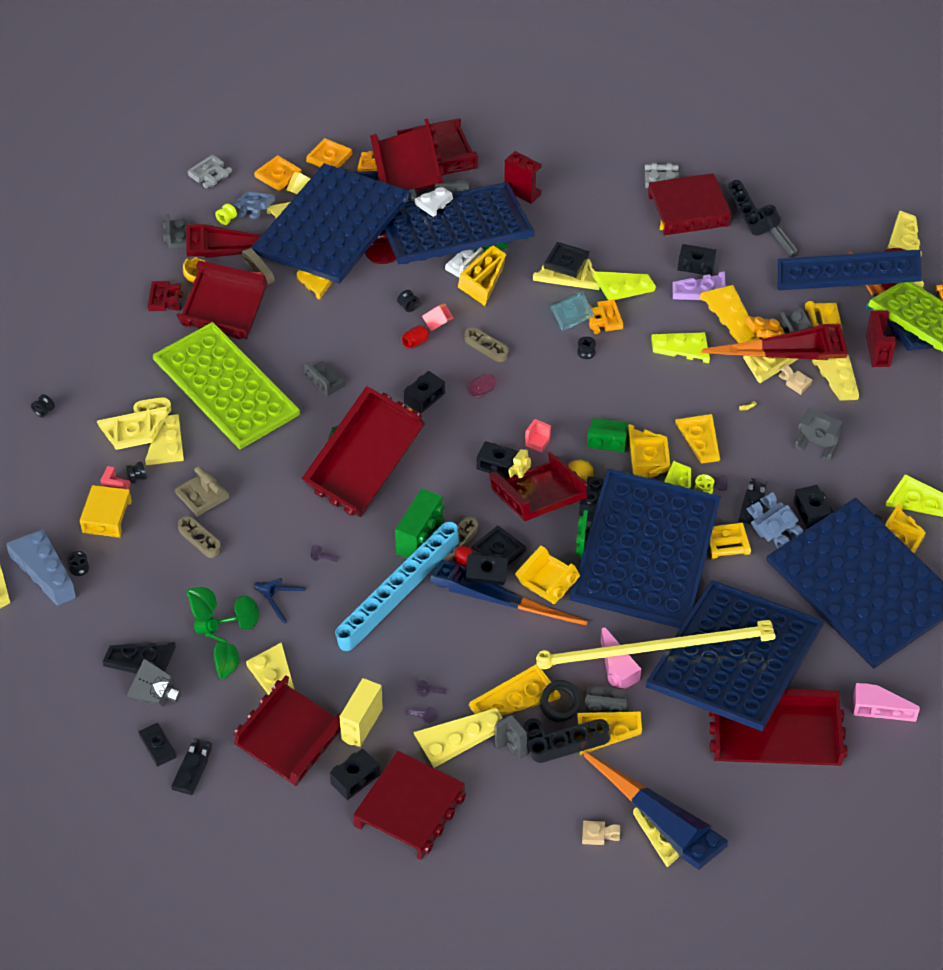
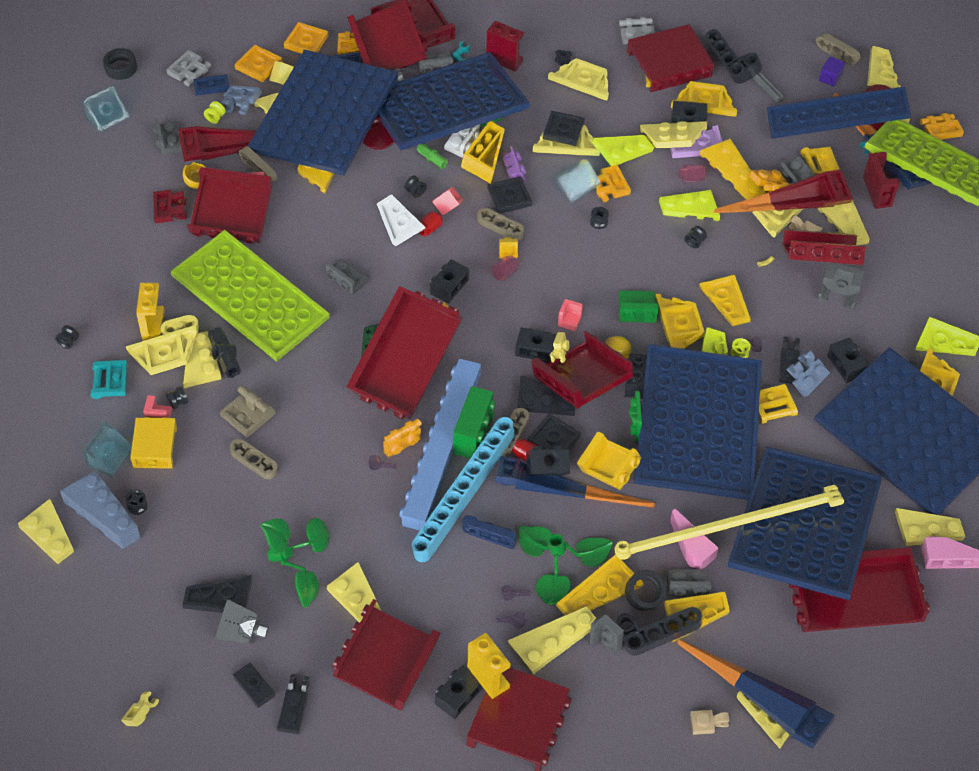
camera: 10 degrees left, 5 degrees up
dark blue plant [254,578,306,623] -> none
light yellow brick [340,678,383,747] -> none
white wing [415,187,453,217] -> none
sand blue plate [757,504,804,549] -> none
none -> clear light blue slope [82,85,129,132]
none -> clear light blue slope [83,421,132,477]
none -> teal plate [90,360,128,399]
none -> black tyre [103,48,137,80]
none -> light yellow plate [121,691,159,726]
none -> yellow panel [136,283,165,340]
none -> dark blue plate [193,74,229,96]
none -> black piece [208,327,241,378]
none -> white wing [377,194,425,246]
none -> light orange plate [383,418,422,458]
none -> medium blue brick [399,359,481,531]
none -> bright green axle [417,144,448,169]
none -> teal arm [452,41,470,62]
none -> dark blue hinge [462,515,516,549]
none -> yellow panel [467,633,511,699]
none -> black plate [487,176,532,214]
none -> yellow tile [499,237,518,258]
none -> medium lavender hinge [503,146,527,182]
none -> black wing [517,376,576,416]
none -> green plant [519,526,613,605]
none -> light yellow wing [548,58,609,101]
none -> black plate [555,50,572,66]
none -> light yellow wing [640,121,707,148]
none -> yellow wing [671,81,737,117]
none -> clear pink brick [679,164,706,182]
none -> black wheel [684,225,707,249]
none -> dark red panel [782,229,866,265]
none -> dark tan beam [816,33,861,66]
none -> dark purple brick [819,57,845,87]
none -> light yellow wing [895,508,965,546]

